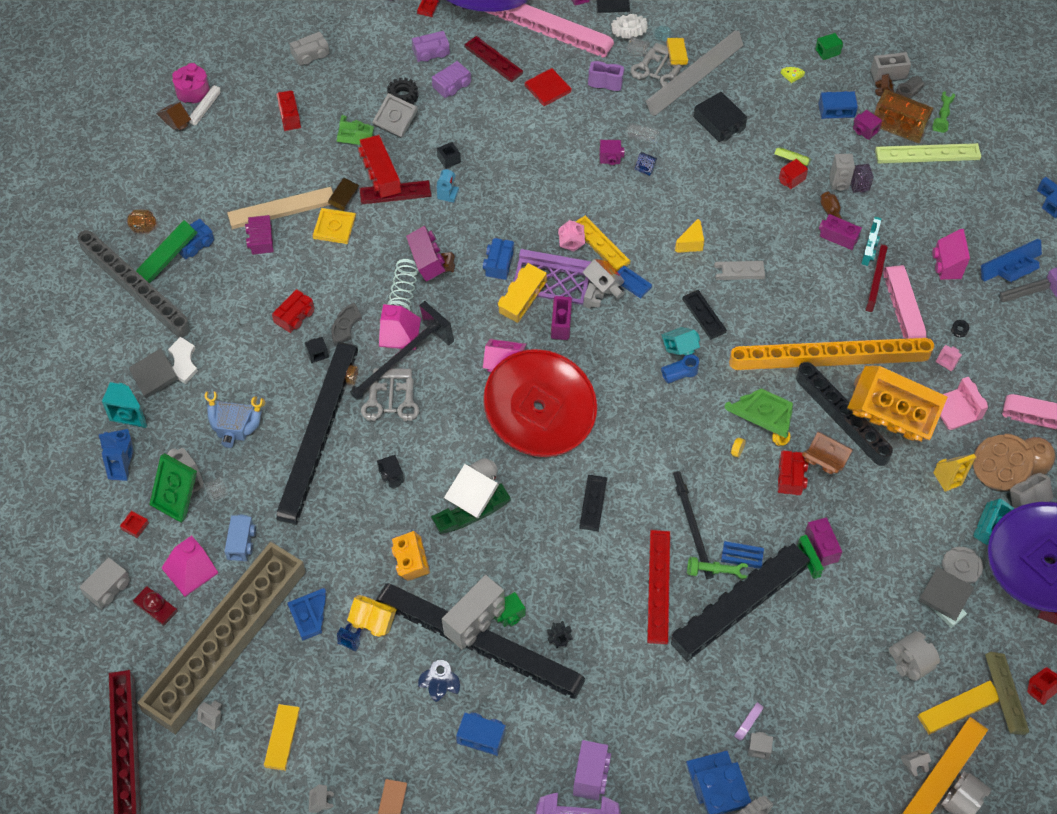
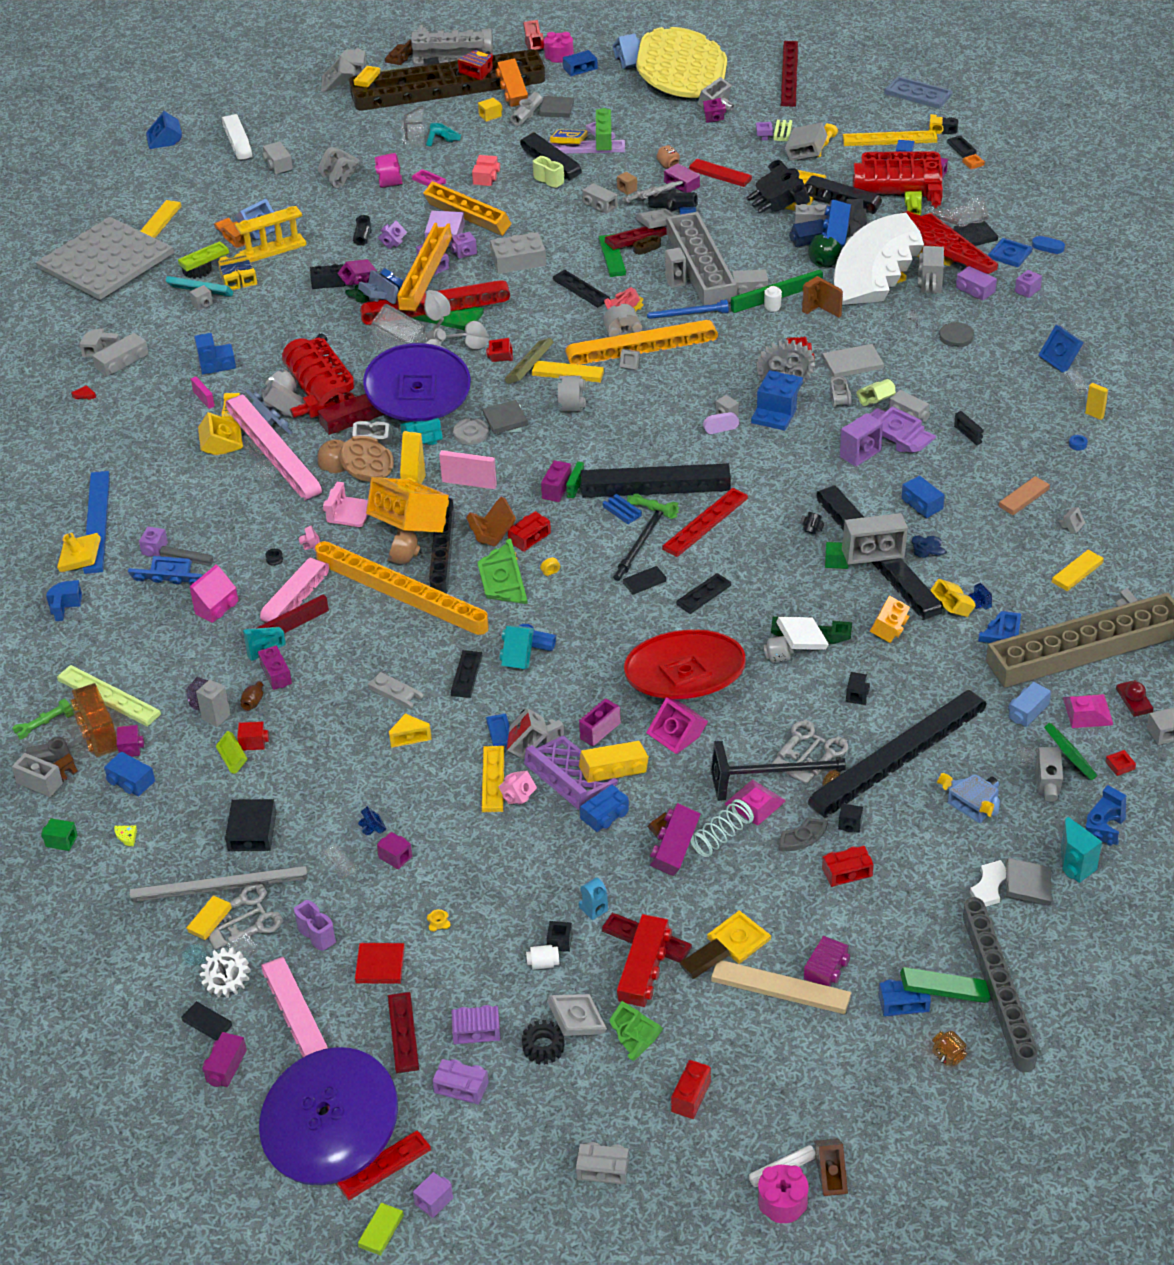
camera: 140 degrees left, 15 degrees down
none -> yellow plate [427,909,451,932]
none -> bright pink tile [439,450,497,489]
none -> white brick [526,945,559,970]
none -> black tile [623,566,666,595]

